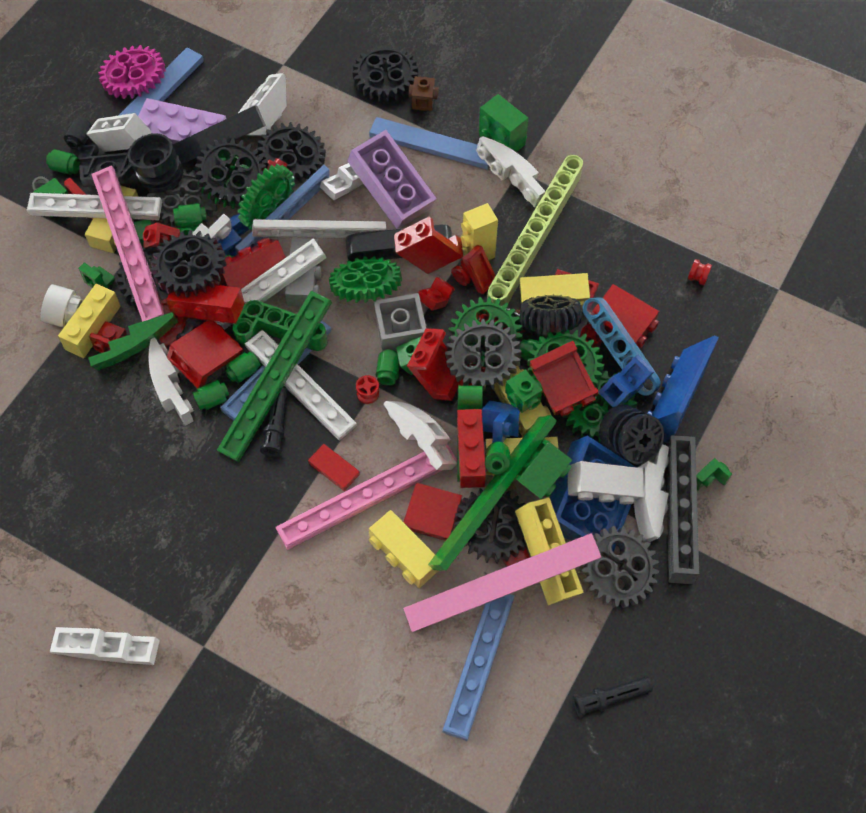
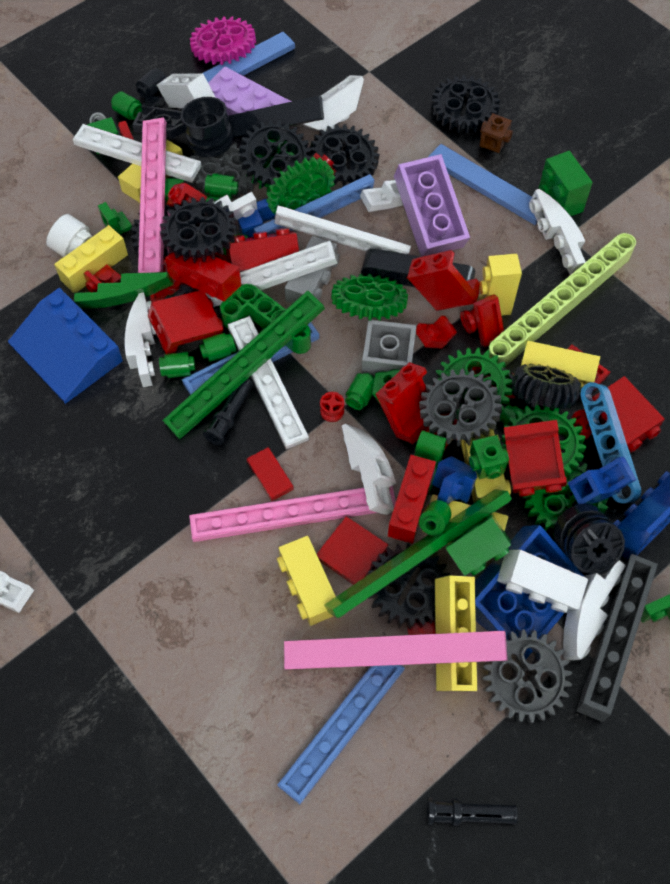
camera: 20 degrees right, 0 degrees up
none -> blue slope [8,288,123,404]

